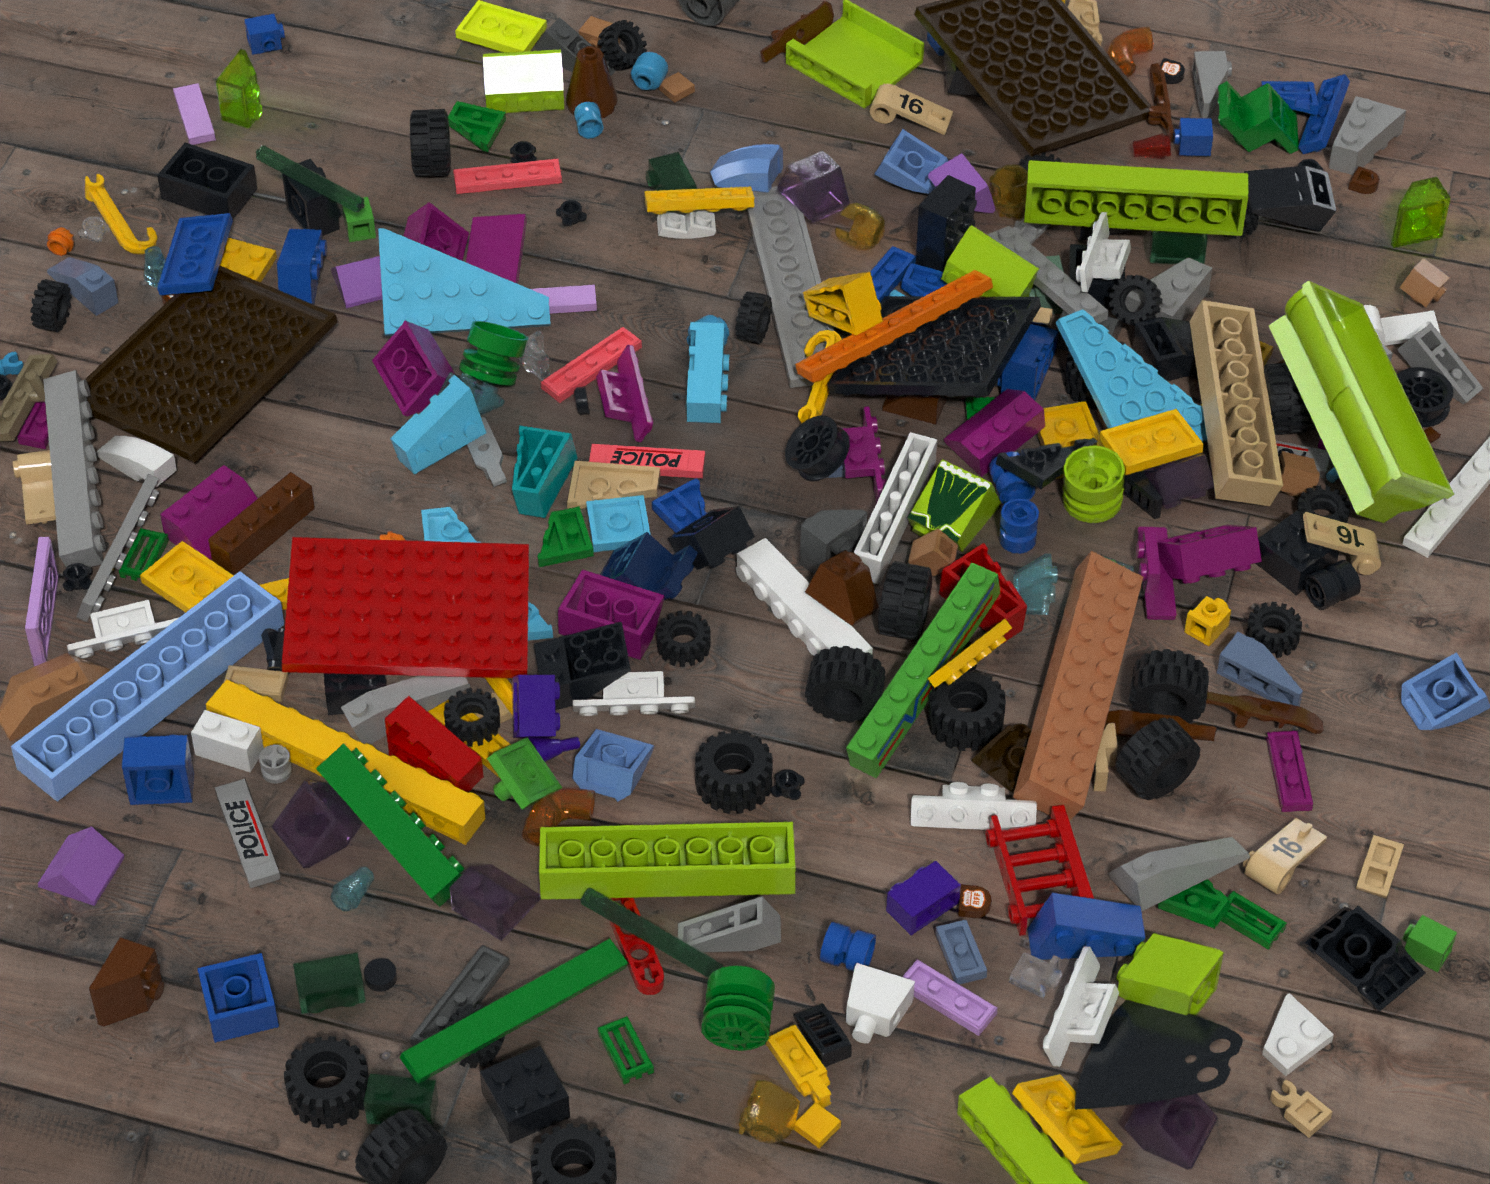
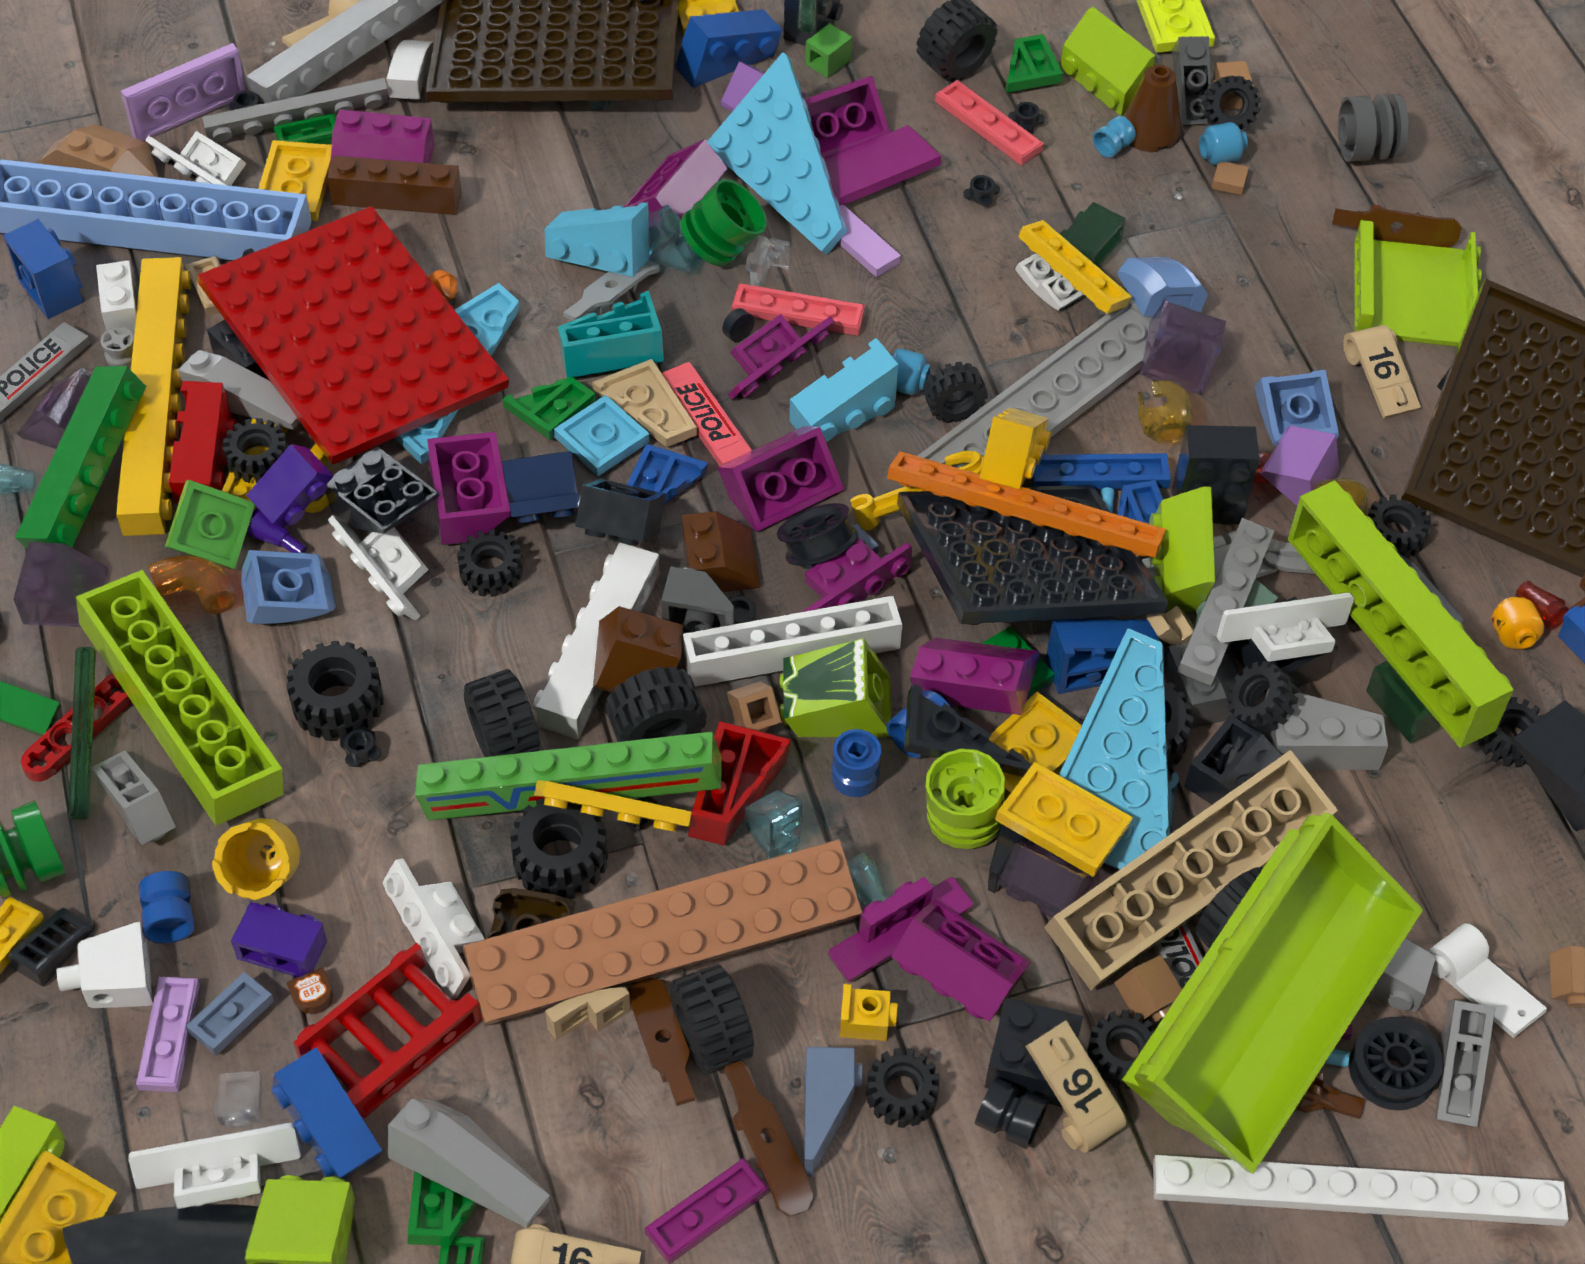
camera: 55 degrees right, 5 degrees up
black tyre [1116,718,1201,800] -> none
none -> yellow cylinder [212,818,300,900]
none -> reddish brown slope [681,511,760,592]
none -> magenta slope [717,426,844,531]
none -> light orange head [1491,597,1544,649]

